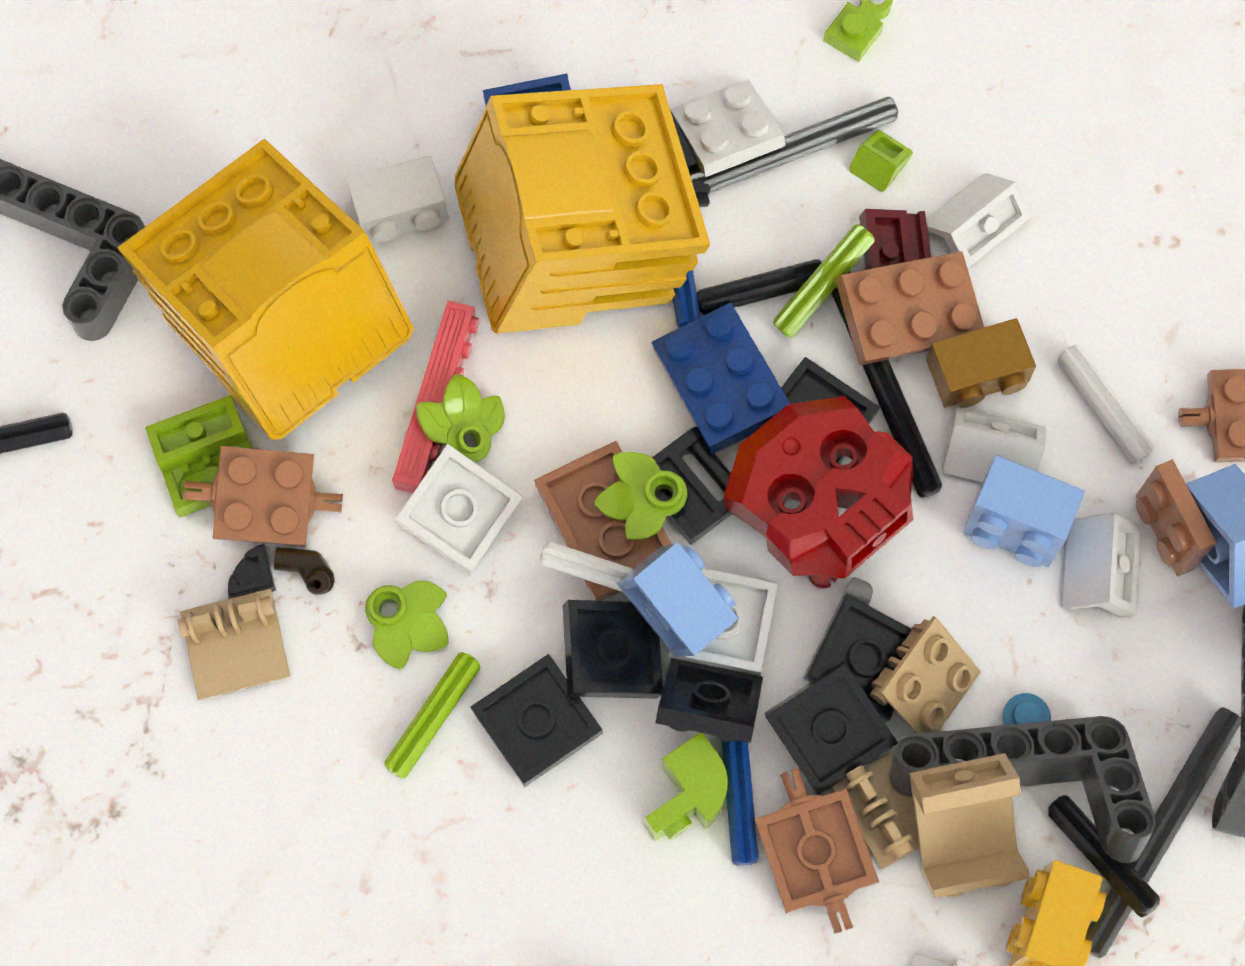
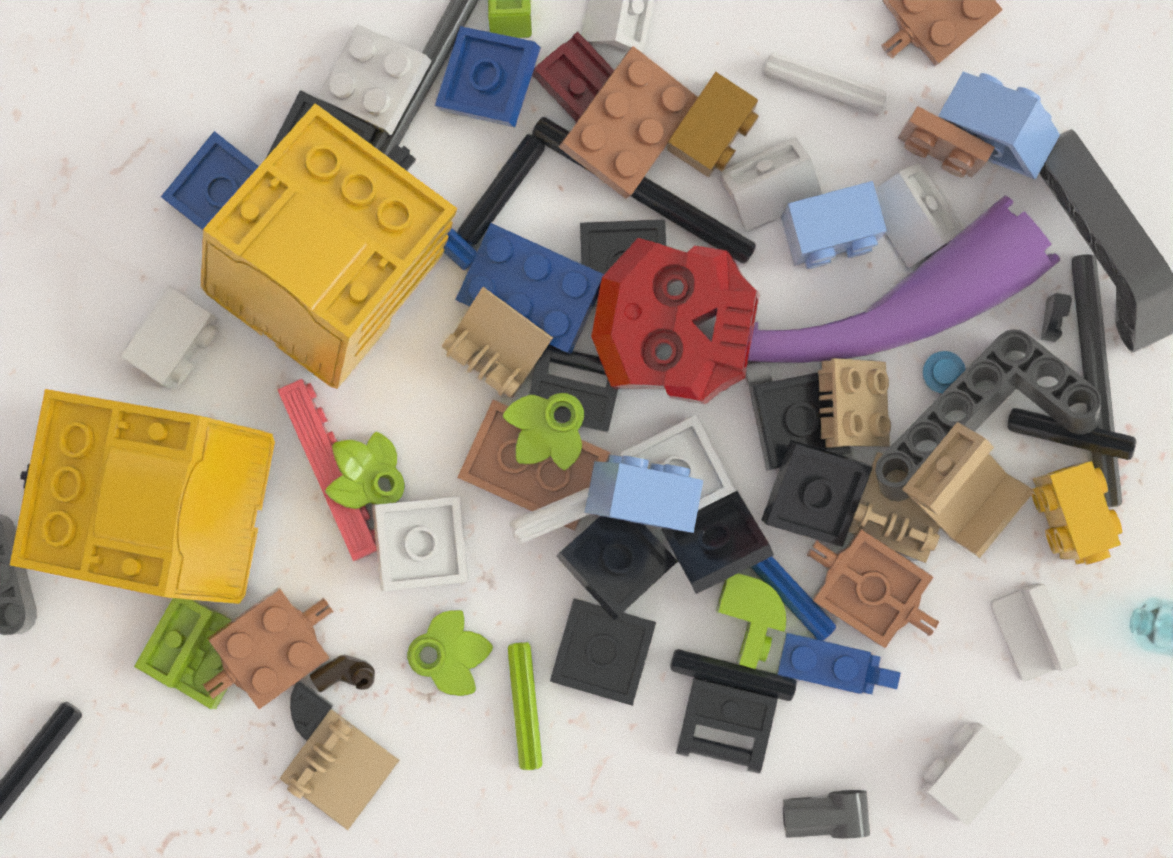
camera: 35 degrees left, 15 degrees up
lime axle [773,224,875,338] -> none
none -> blue plate [434,26,541,128]
none -> tan hinge [442,287,553,398]
none -> black axle [670,649,797,701]
none -> black plate [675,678,778,774]
none -> medium lavender brick [748,195,1060,363]
none -> blue hinge [776,632,901,695]
none -> black tile [1040,293,1072,342]

